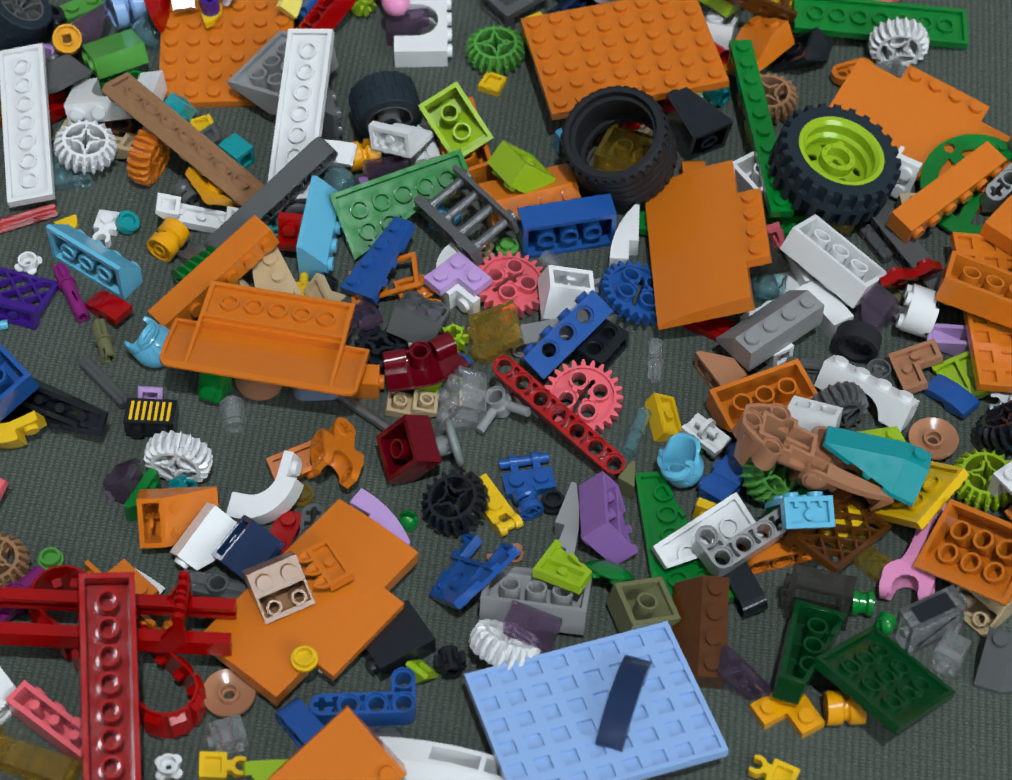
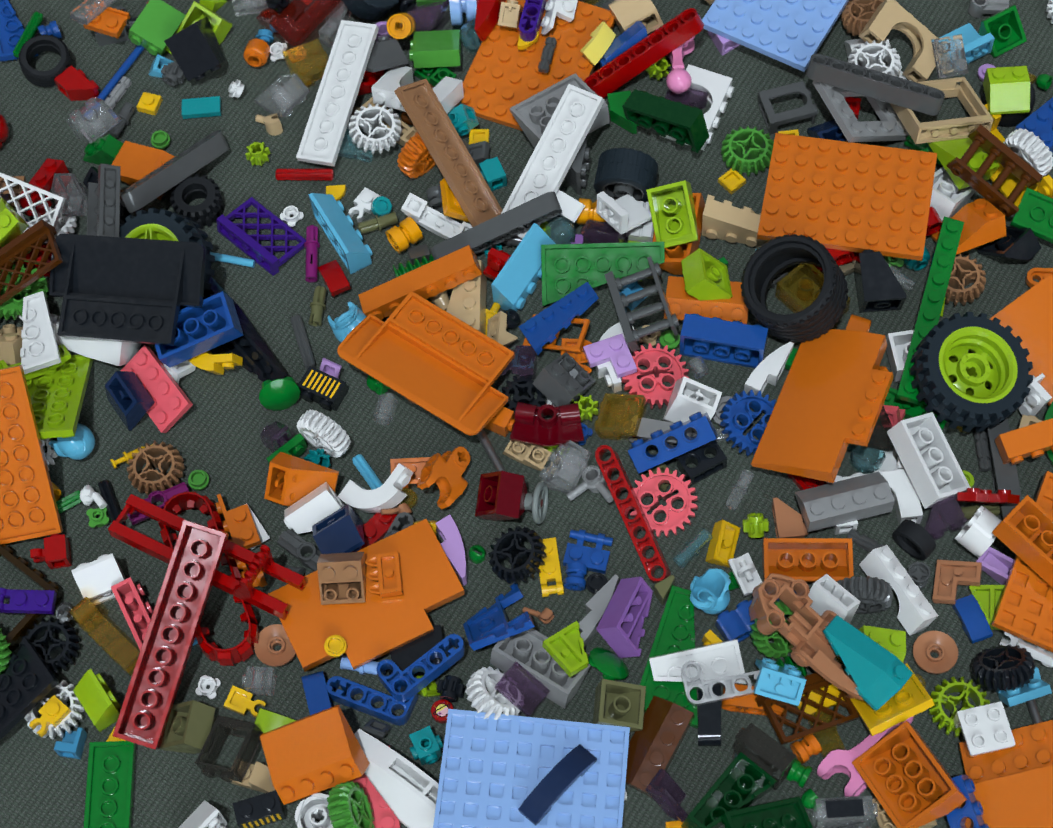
camera: 30 degrees right, 10 degrees up
none -> green dish [259,377,300,411]
none -> light blue pin [340,655,386,676]
none -> medium azure axle [352,454,383,490]
none -> olive axle [358,212,398,234]
none -> blue beam [376,634,465,702]
none -> nougat hand [380,503,412,514]
none -> teal brick [409,725,443,765]
none -> tile [431,699,453,723]
none -> dark grey axle [538,37,557,73]
none -> green slope [607,90,639,134]
none -> dark green wedge [622,89,709,153]
none -> tan wedge [702,194,769,247]
none -> lime gear [743,513,769,538]
none -> orange wheel [790,735,822,764]

